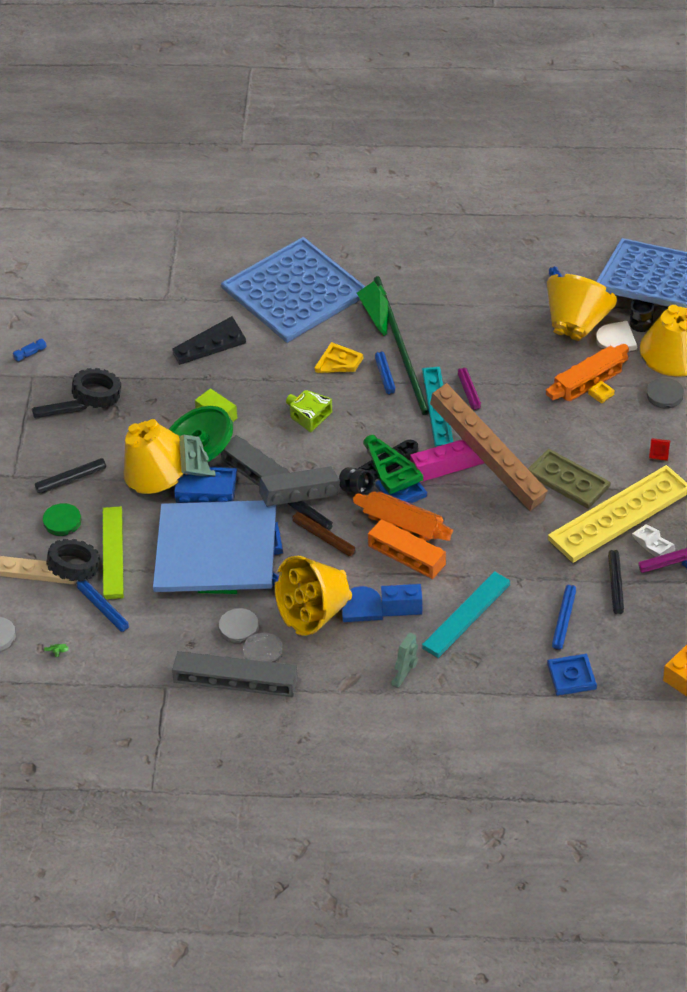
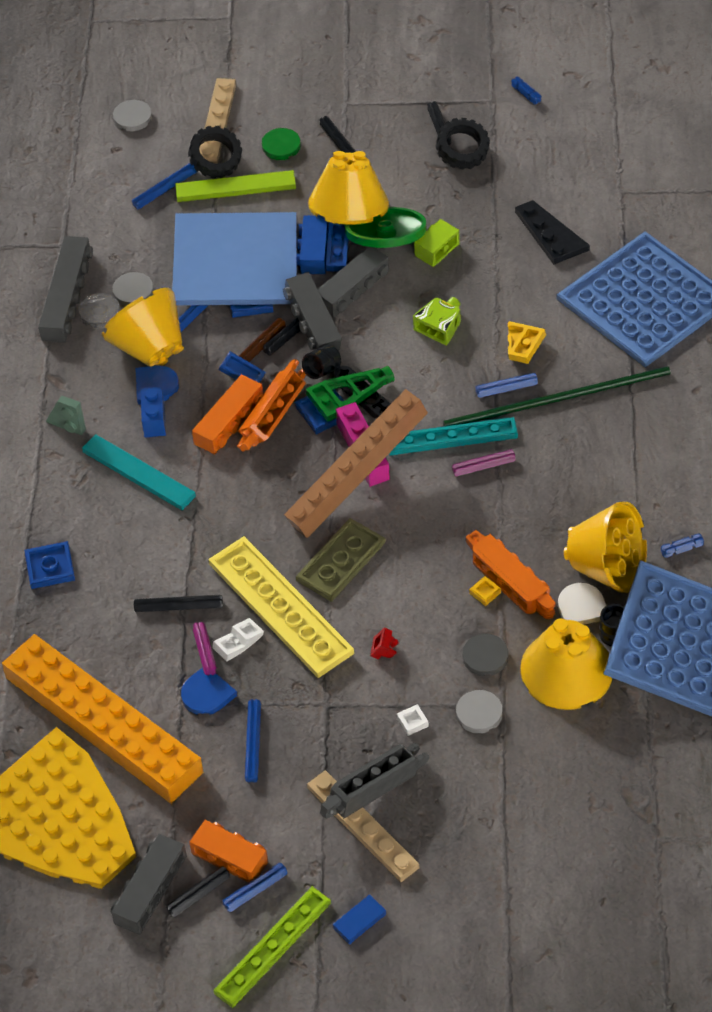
camera: 90 degrees right, 5 degrees up
bright green plant [44,644,69,657] -> none
sand green wing [179,435,216,477] -> none
green slope [357,281,388,336] -> none
blue axle [552,585,576,650] -> none
none -> blue tile [219,351,266,383]

